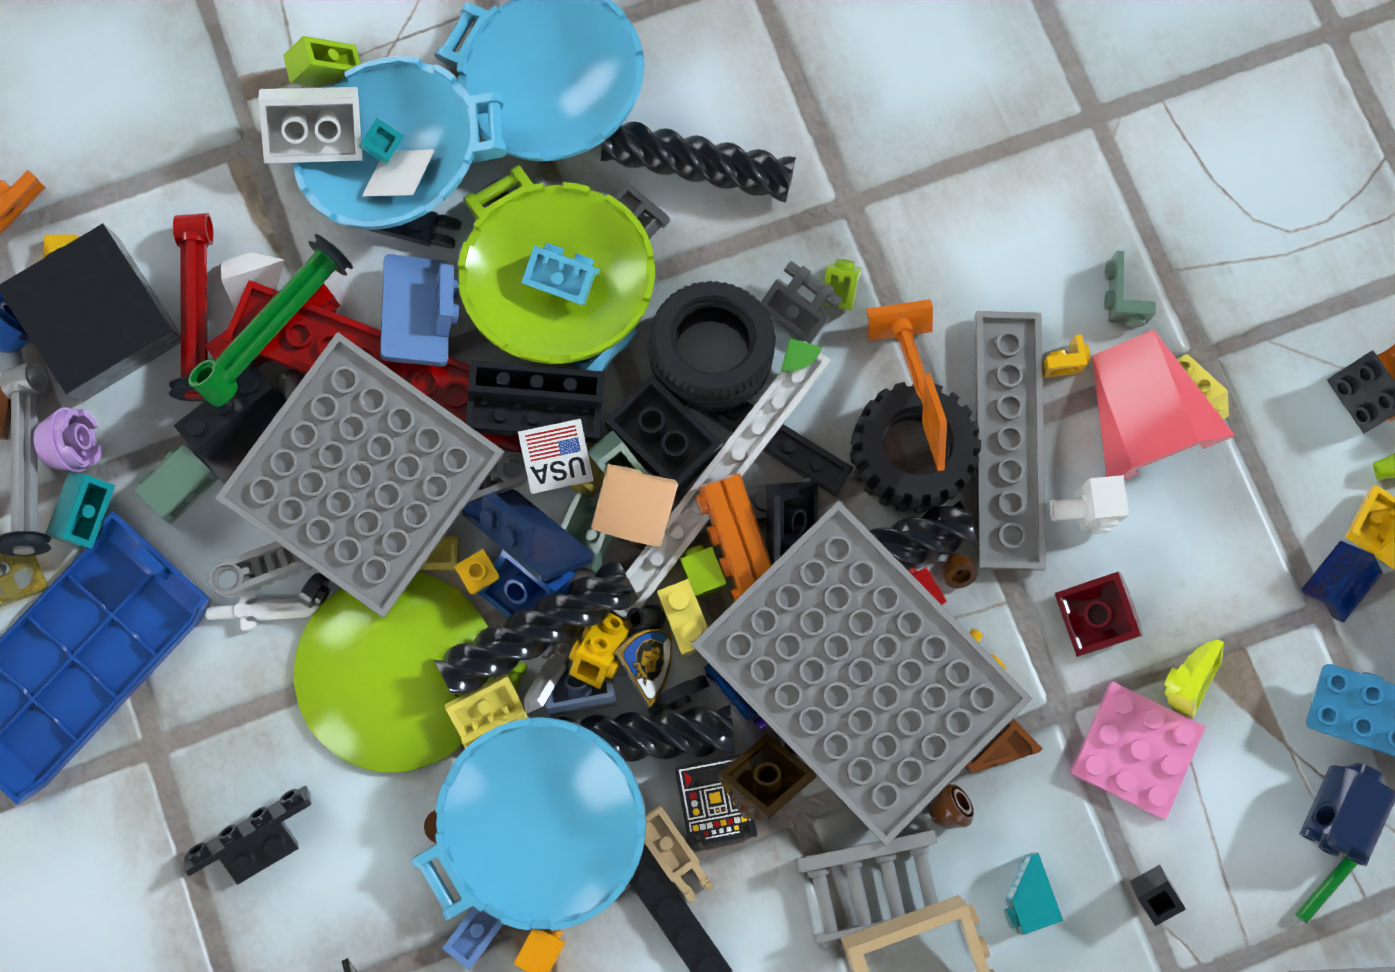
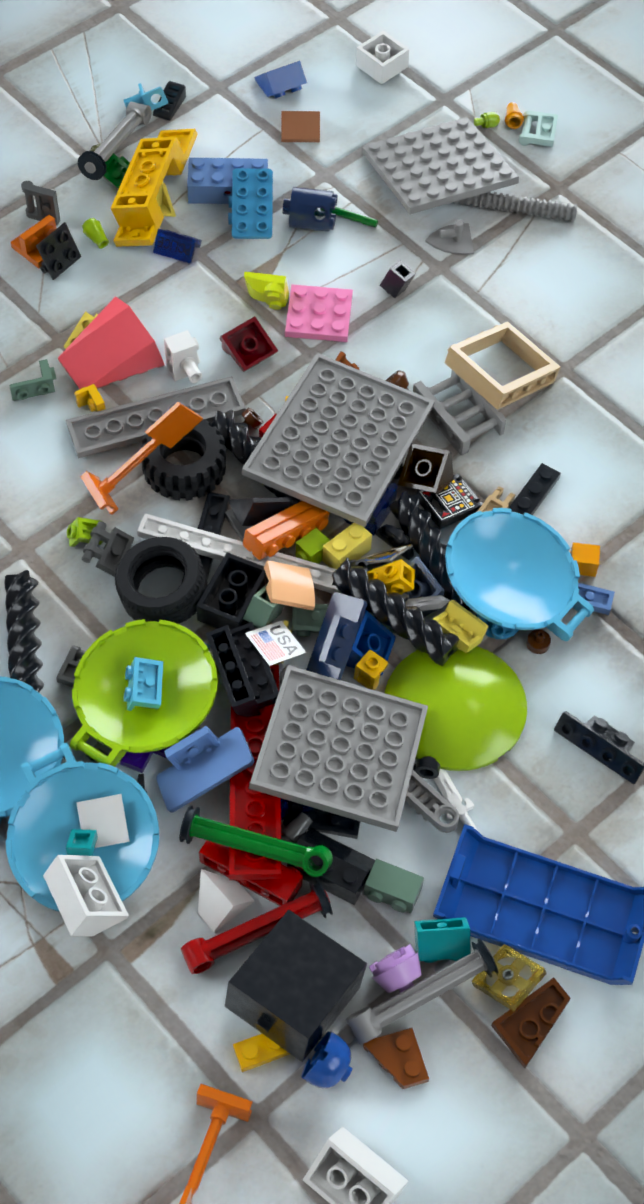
camera: 110 degrees left, 20 degrees down
lime slope [283,36,361,87] -> none
bright green tile [780,338,822,373] -> none
teal slope [1004,852,1063,935] -> none

